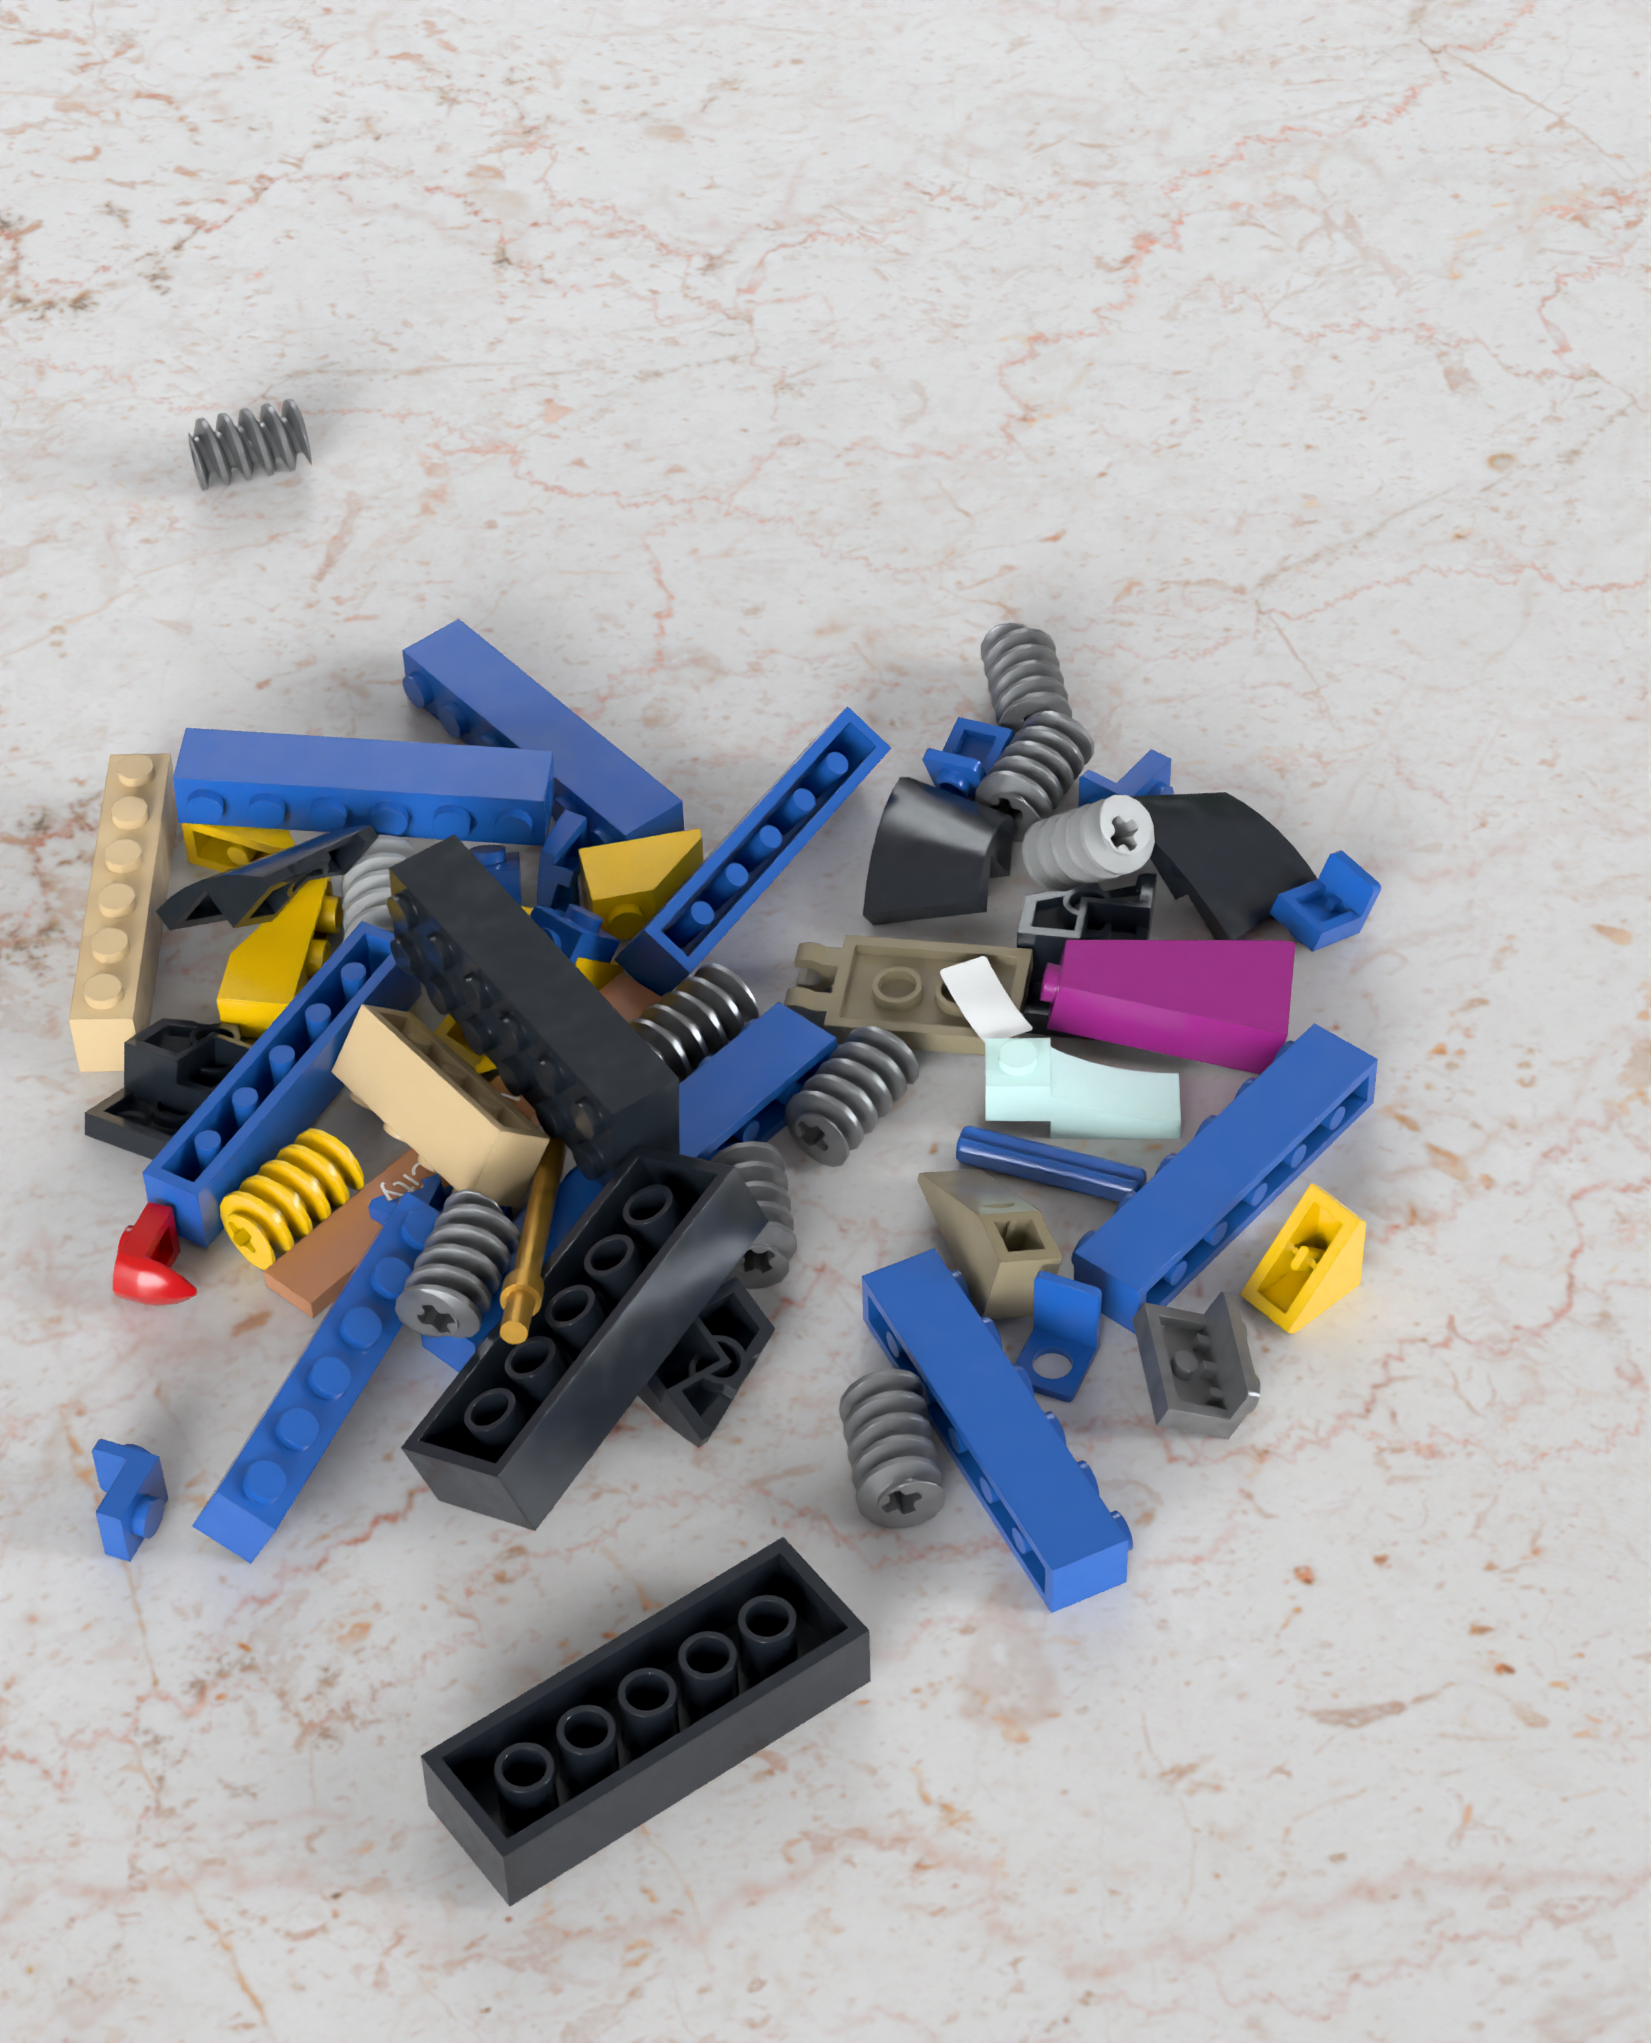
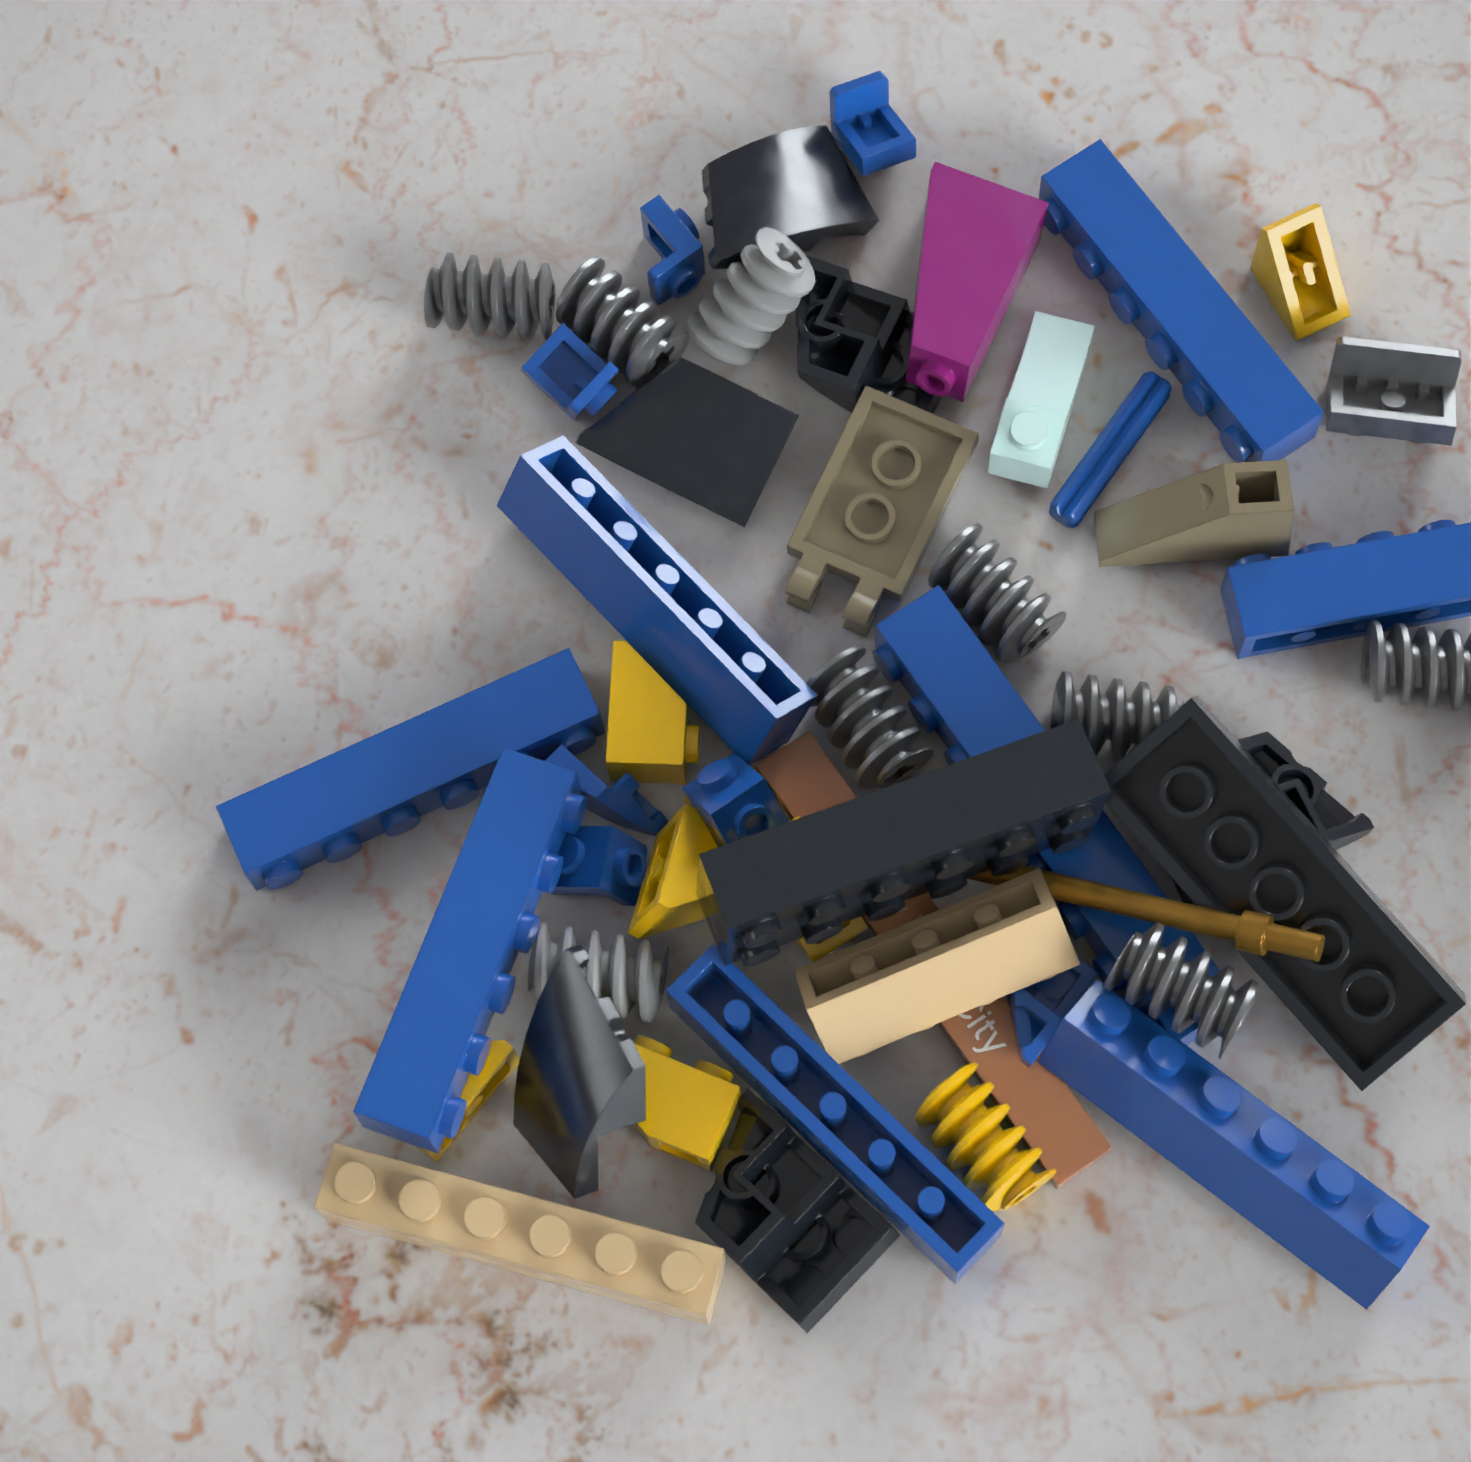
camera: 70 degrees left, 25 degrees up
blue bracket [92,1439,168,1562] -> none
red plate [113,1202,198,1306] -> none
white sticker [940,956,1033,1043] -> none
blue bracket [1016,1270,1102,1402] -> none

